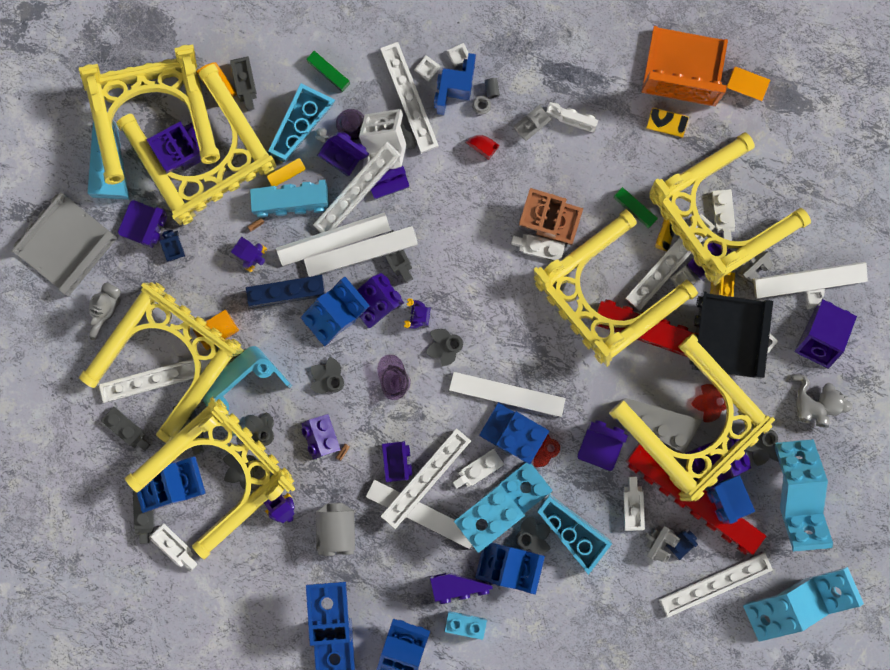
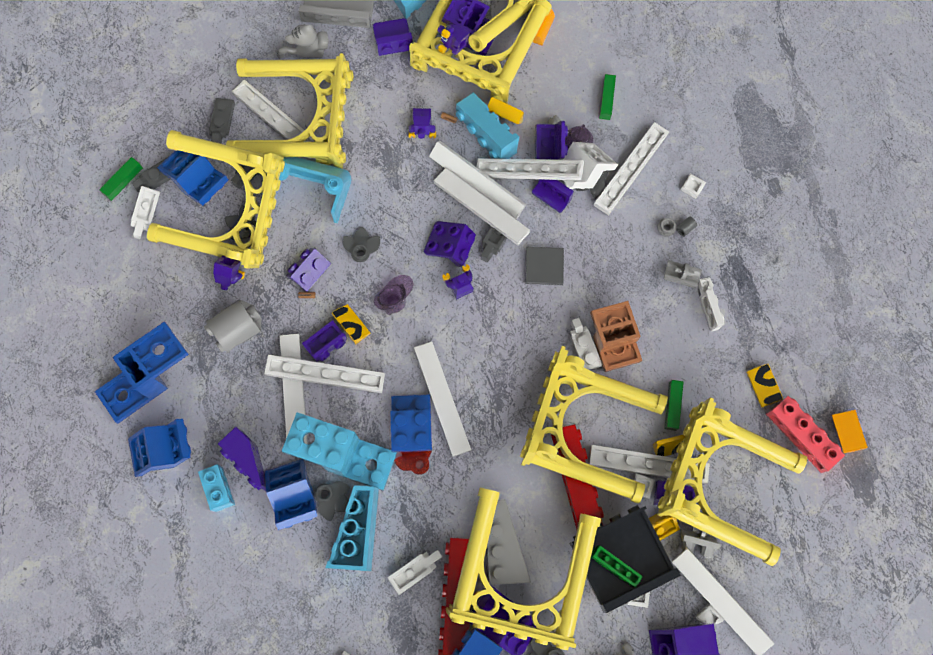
camera: 55 degrees right, 10 degrees down
dark blue bracket [159,230,185,262] -> none
light orange brick [193,309,240,351] -> none
dark grey hinge [230,56,257,111] -> none
dark grey plate [244,412,274,446] -> none
dark blue brick [246,275,326,309] -> none
medium azure wedge [268,83,335,163] -> none
blue bracket [300,277,370,347] -> none
white tile [414,55,441,82] -> none
dark grey plate [426,329,463,366] -> none
blue bracket [434,53,476,115] -> none
white hinge [453,449,504,489] -> none
red brick [465,135,500,160] -> none
dark purple bracket [577,420,628,471] -> none
orange bracket [641,26,728,107] -> none
light grey hips [645,526,680,563] -> none
dark blue bracket [666,530,698,560] -> none
clear red plate [691,384,726,423] -> none
white hinge [711,189,735,241] -> none
none -> green piece [99,157,143,201]
none -> yellow slope [332,304,371,345]
none -> dark purple piece [437,24,470,55]
none -> dark grey tile [526,247,564,285]
none -> green piece [591,545,643,588]
none -> coral brick [766,396,845,473]

